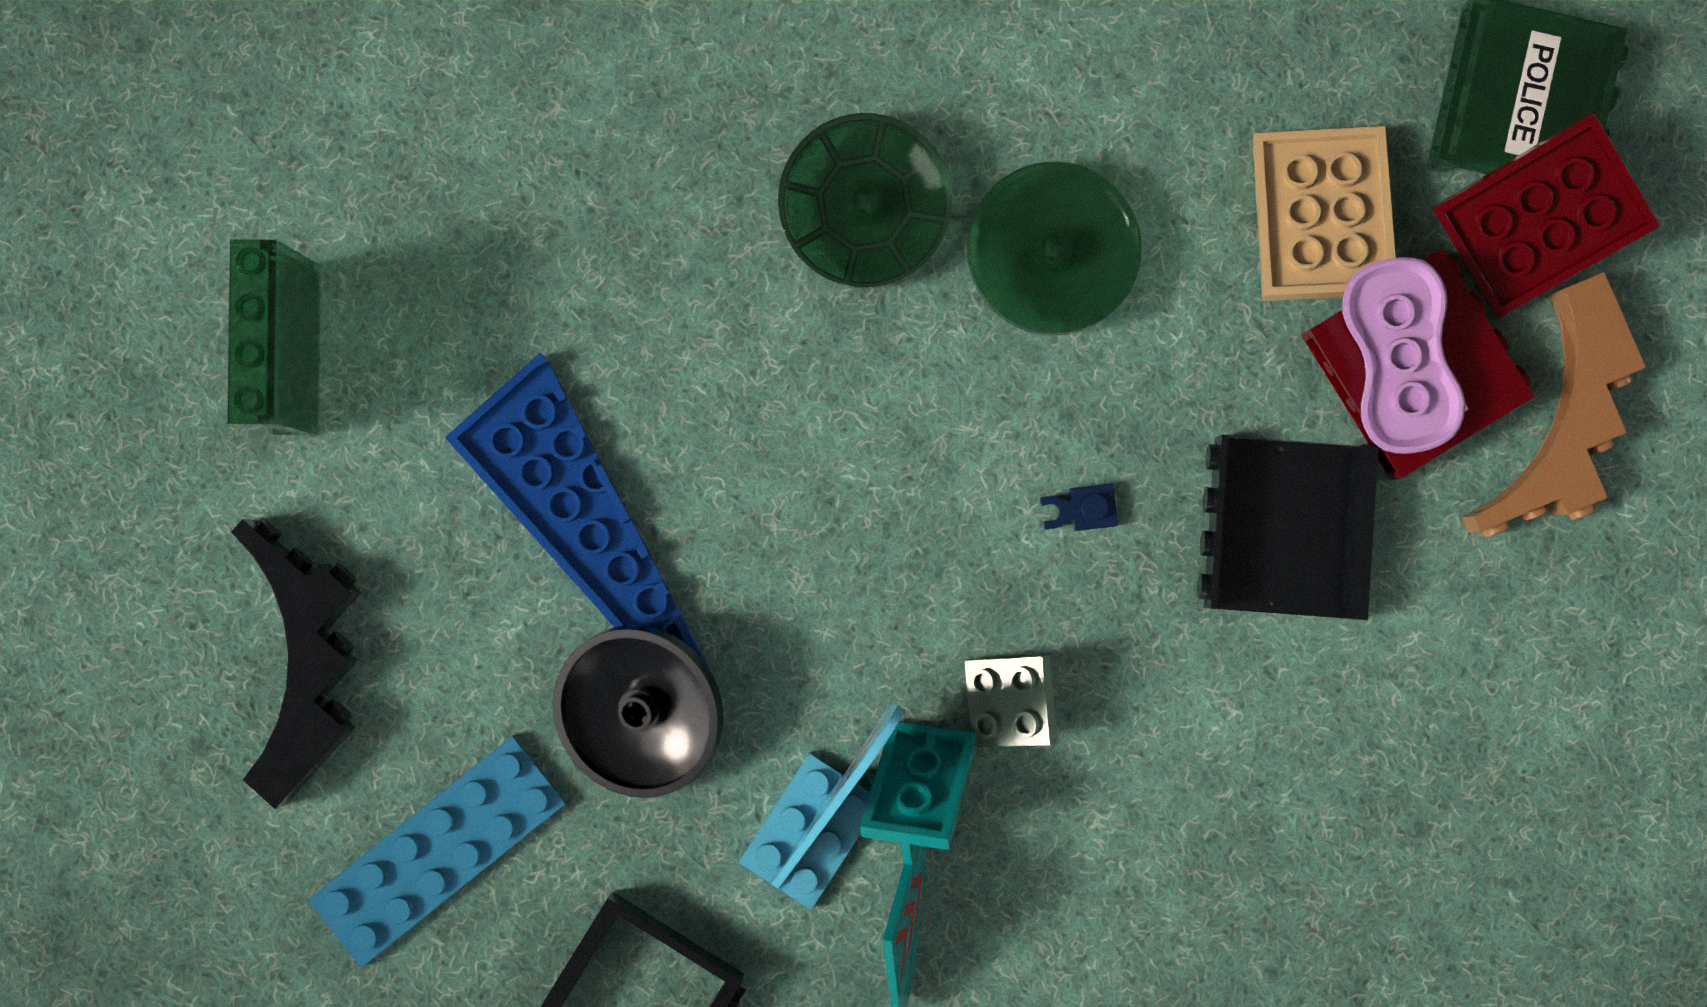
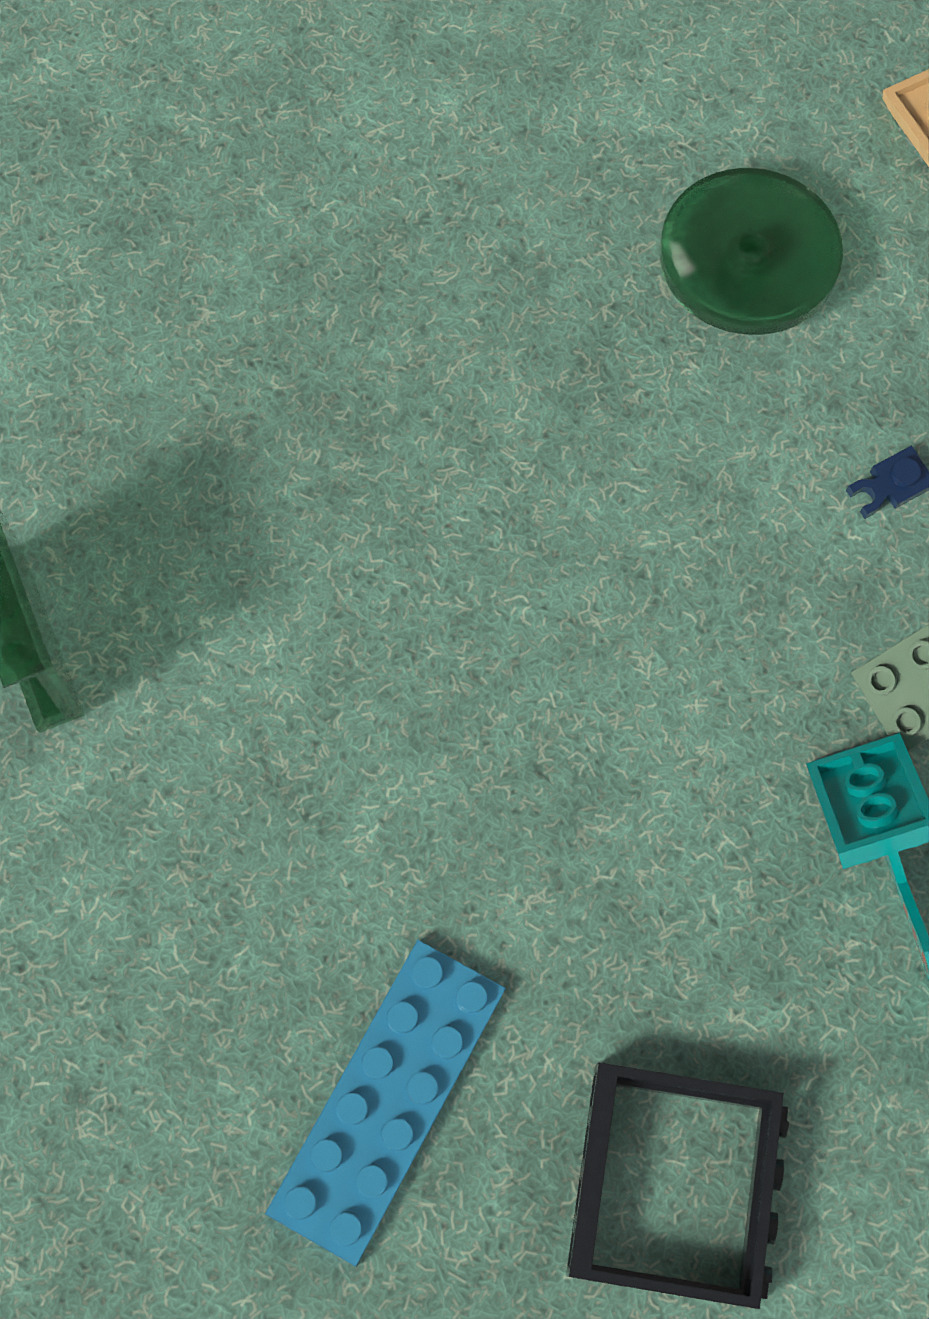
camera: 25 degrees left, 15 degrees down
black arch [231,519,361,809] -> none
blue wing [445,353,709,666] -> none
black dish [553,625,723,798] -> none
medium azure piece [738,704,905,910] -> none
clear green dish [778,113,952,289] -> none

